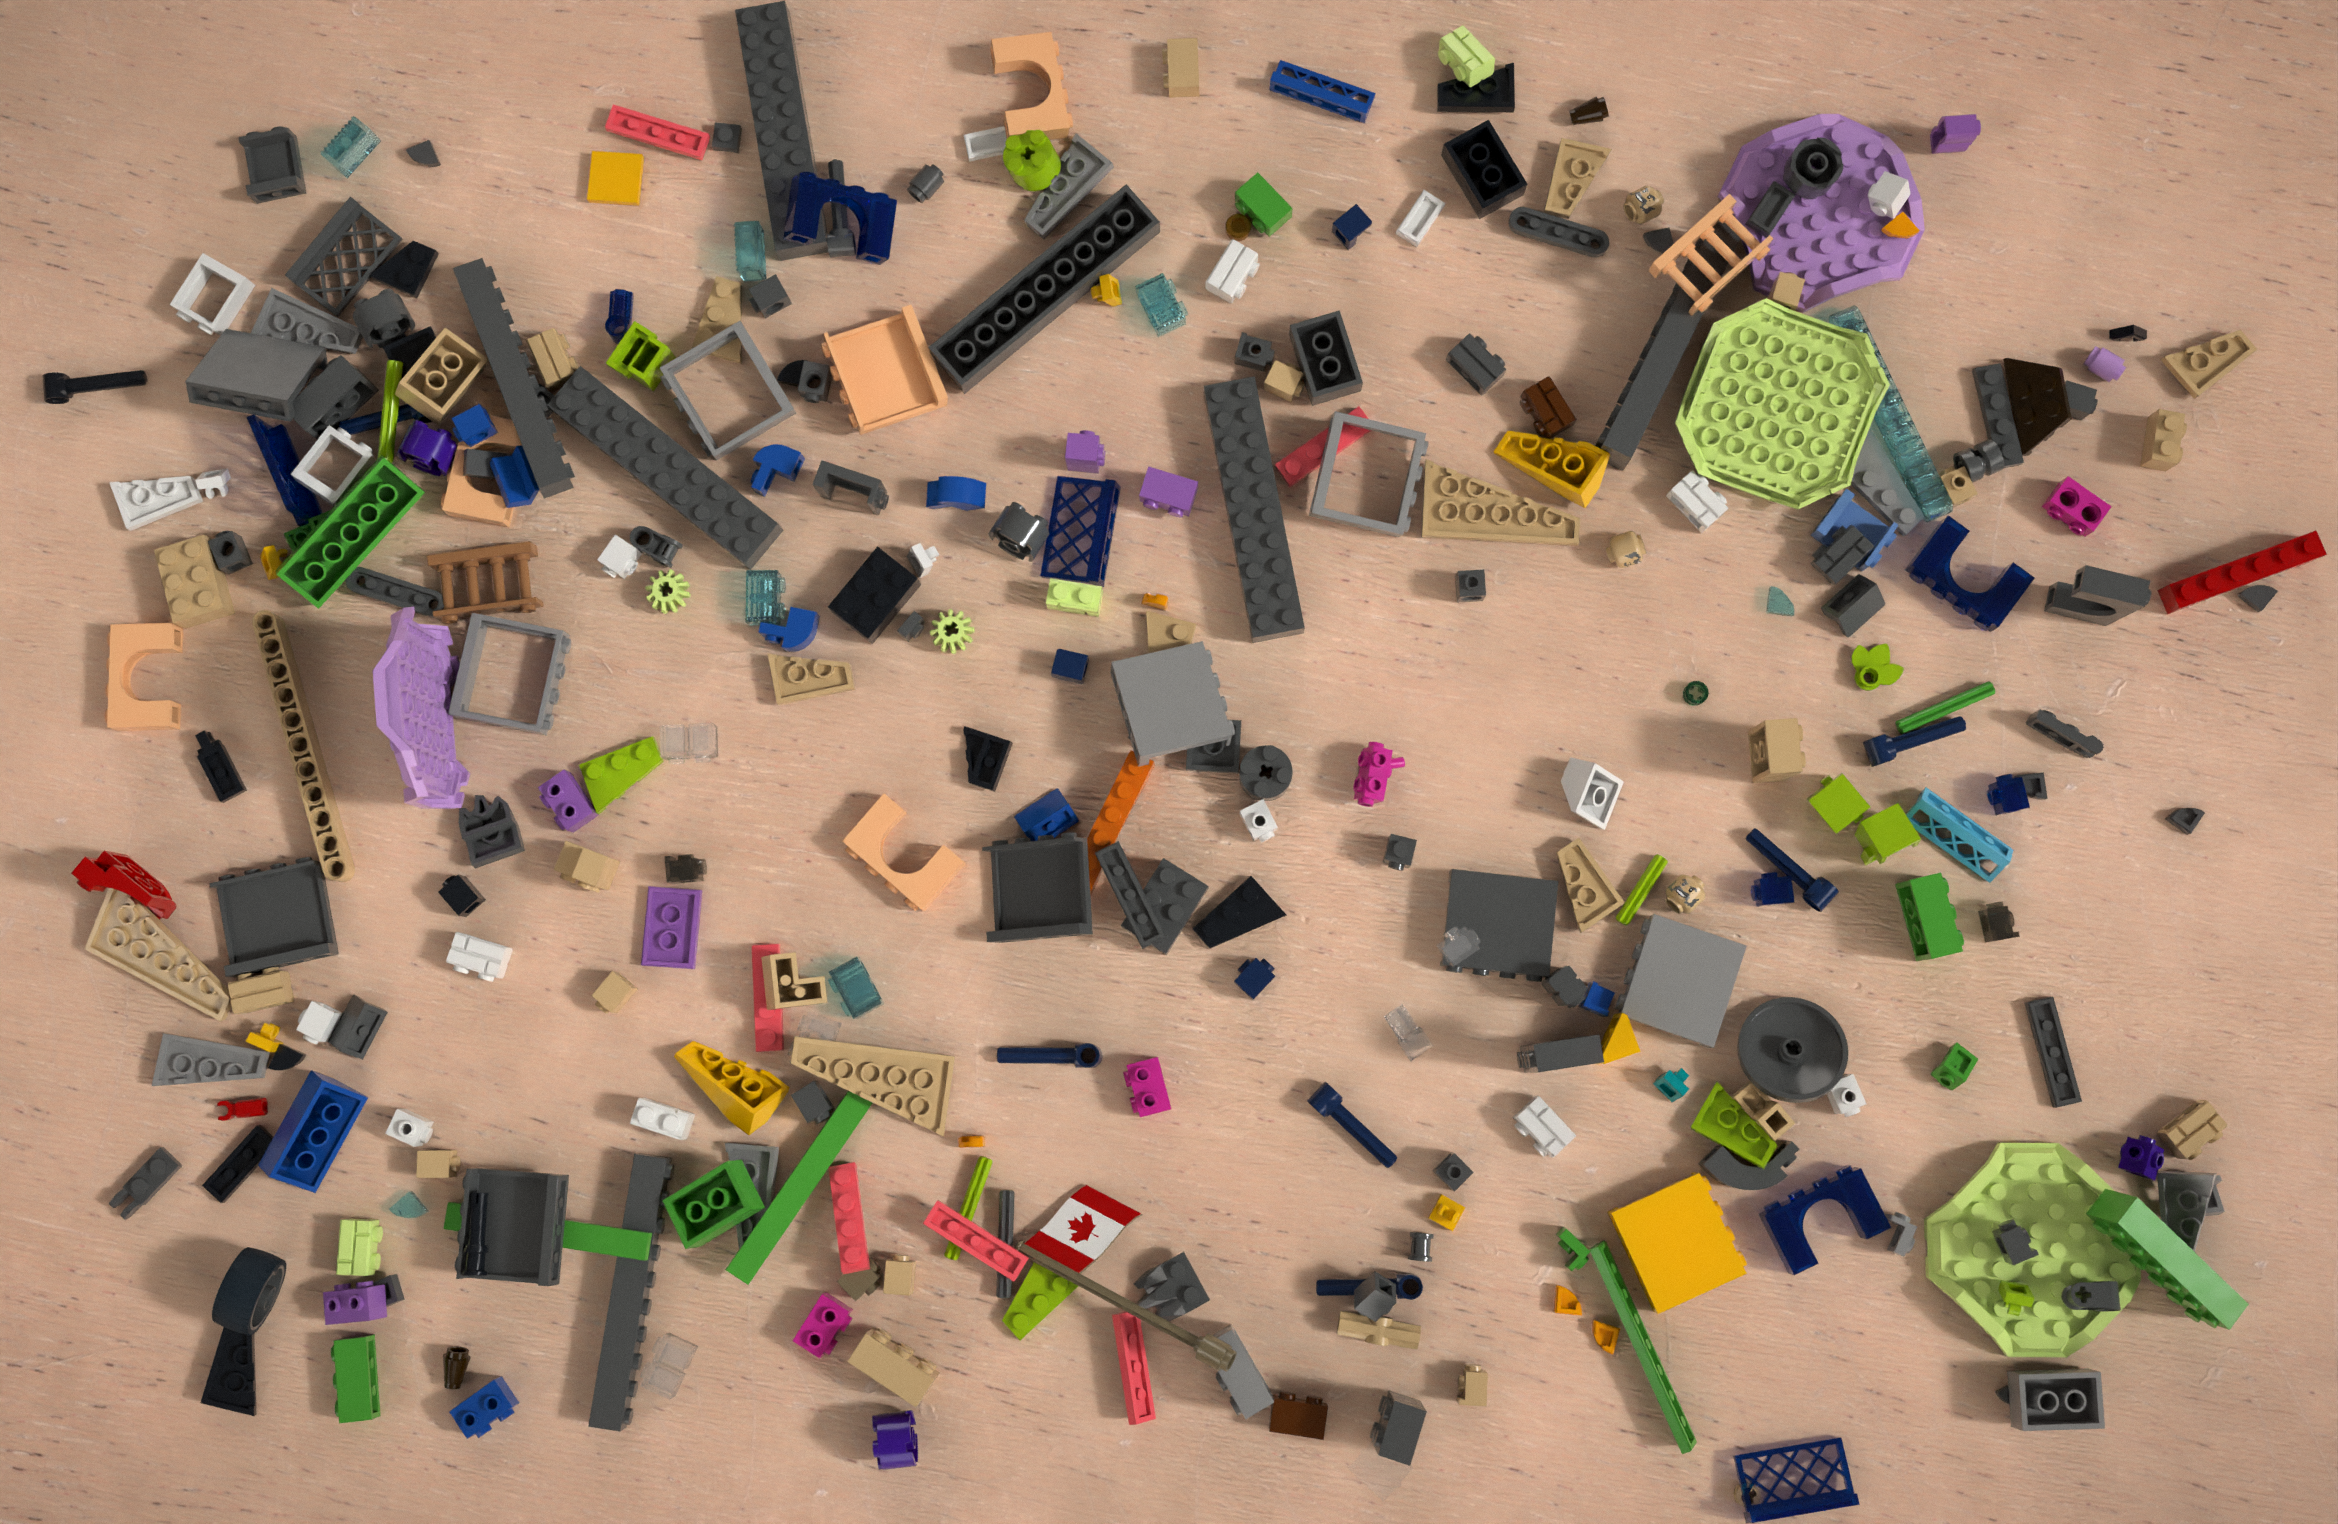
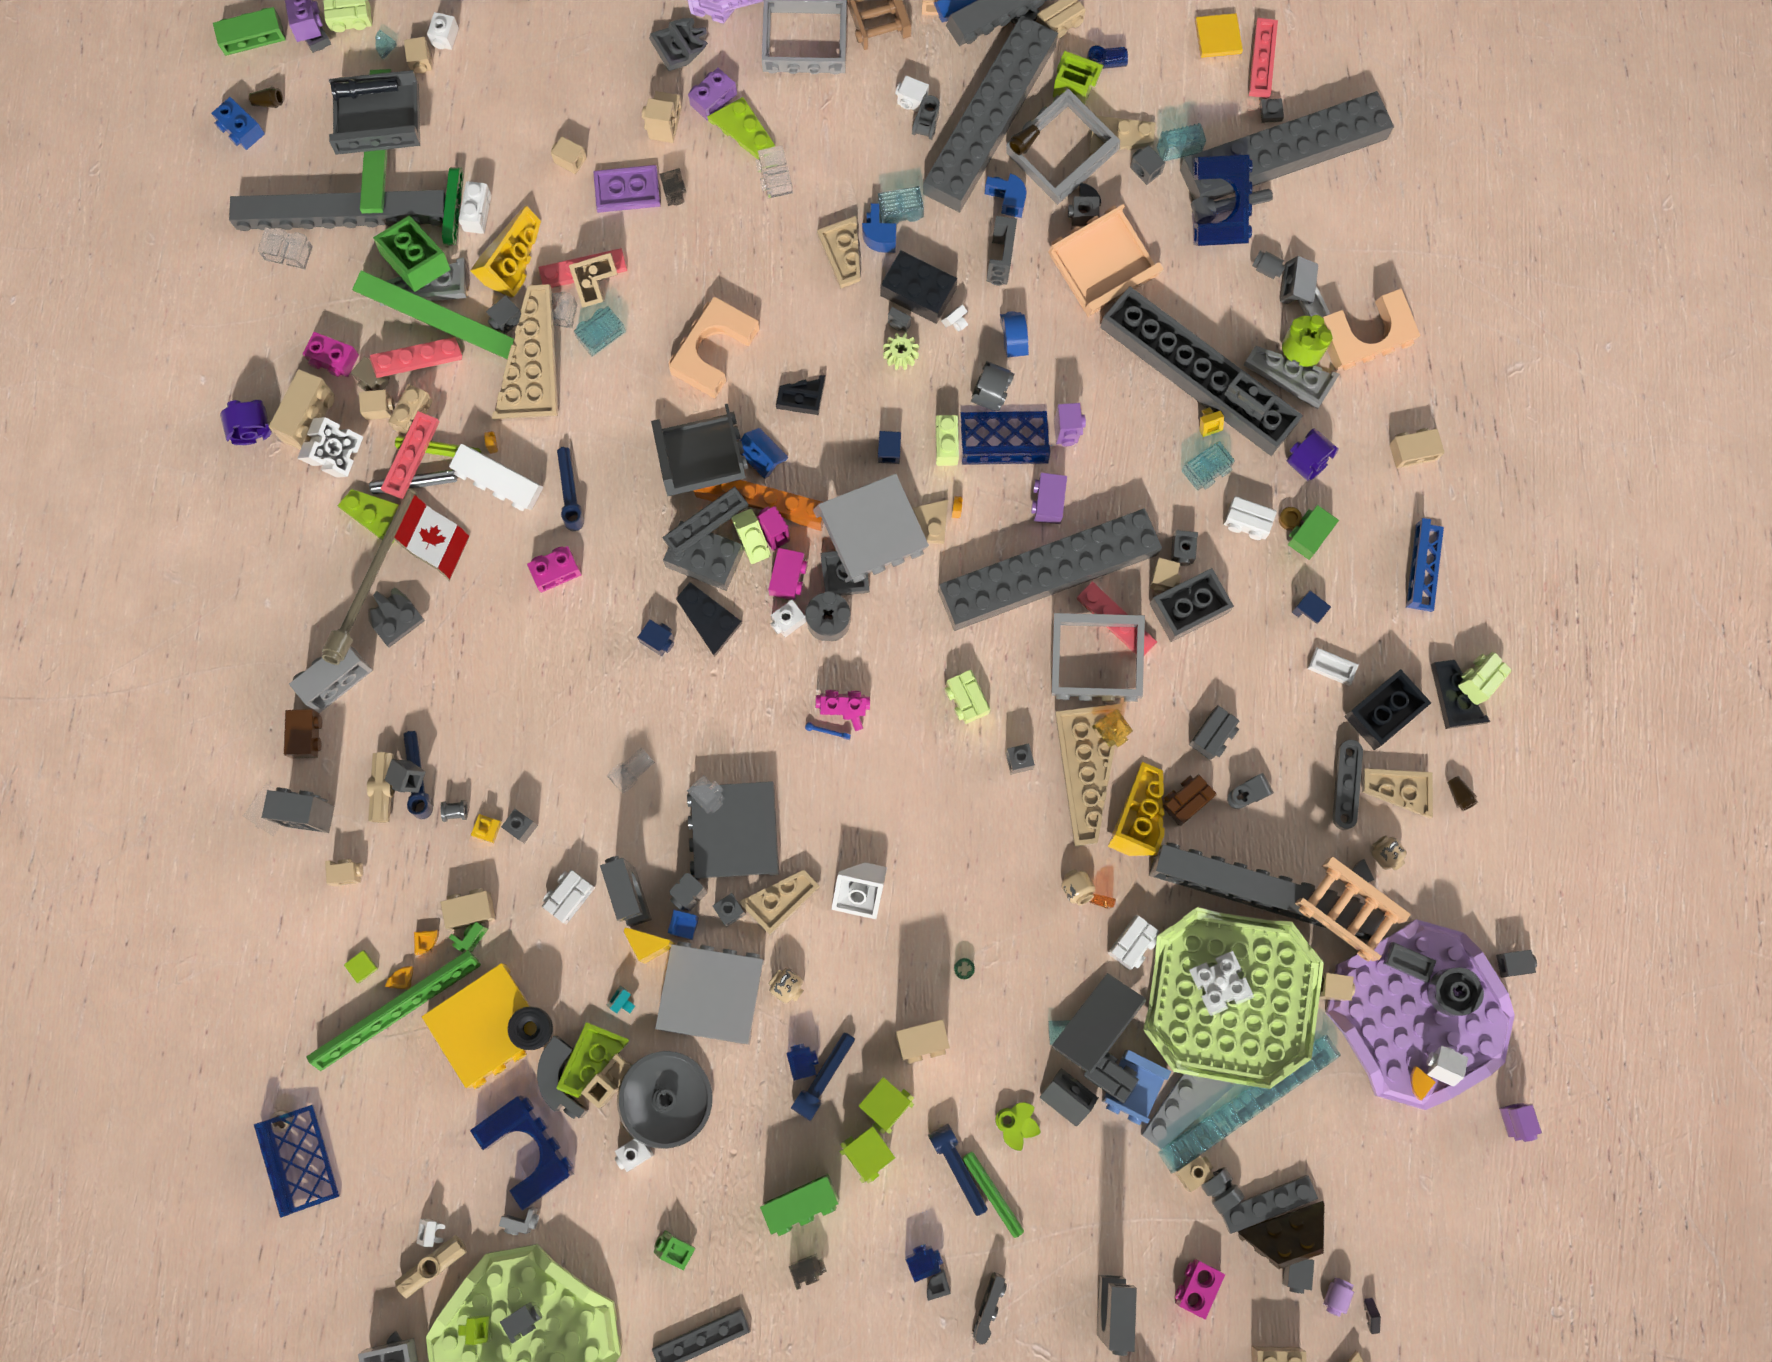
camera: 70 degrees right, 5 degrees down
black brick [438,874,486,917] -> none
white brick [446,932,513,982] -> none
yellowish green gear [645,569,691,614] -> none
coral plate [1112,1312,1156,1425] -> none
dark blue axle [1307,1082,1397,1168] -> none
dark grey brick [1383,834,1417,871] -> none
lime axle [1616,854,1668,925] -> none
clear blue arch [1905,515,2035,632] -> none
medium azure fence [1906,787,2014,883] -> none
none -> white brick [297,417,363,477]
none -> lime tile [344,950,378,983]
none -> tan brick [388,384,433,435]
none -> tan piece [394,1235,468,1299]
none -> white tile [417,1219,445,1247]
none -> tan brick [440,888,496,930]
none -> green beam [442,167,464,245]
none -> white brick [449,444,543,511]
none -> black tyre [508,1007,553,1050]
none -> dark grey brick [712,893,746,927]
none -> yellowish green brick [732,509,771,564]
none -> dark pink brick [756,507,790,551]
none -> dark pink brick [768,548,808,601]
none -> blue hinge [805,722,851,740]
none -> yellowish green brick [944,670,991,724]
none -> dark brown cone [1009,124,1040,155]
none -> dark grey tile [1052,973,1146,1074]
none -> clear orange tile [1089,894,1116,909]
none -> clear yellow brick [1092,709,1133,747]
none -> white brick [1189,951,1254,1016]
none -> dark grey brick [1225,370,1278,421]
none -> dark grey piece [1227,773,1274,809]
none -> panel [1280,256,1318,304]
none -> dark purple brick [1286,428,1339,481]
none -> dark grey brick [1496,950,1537,978]

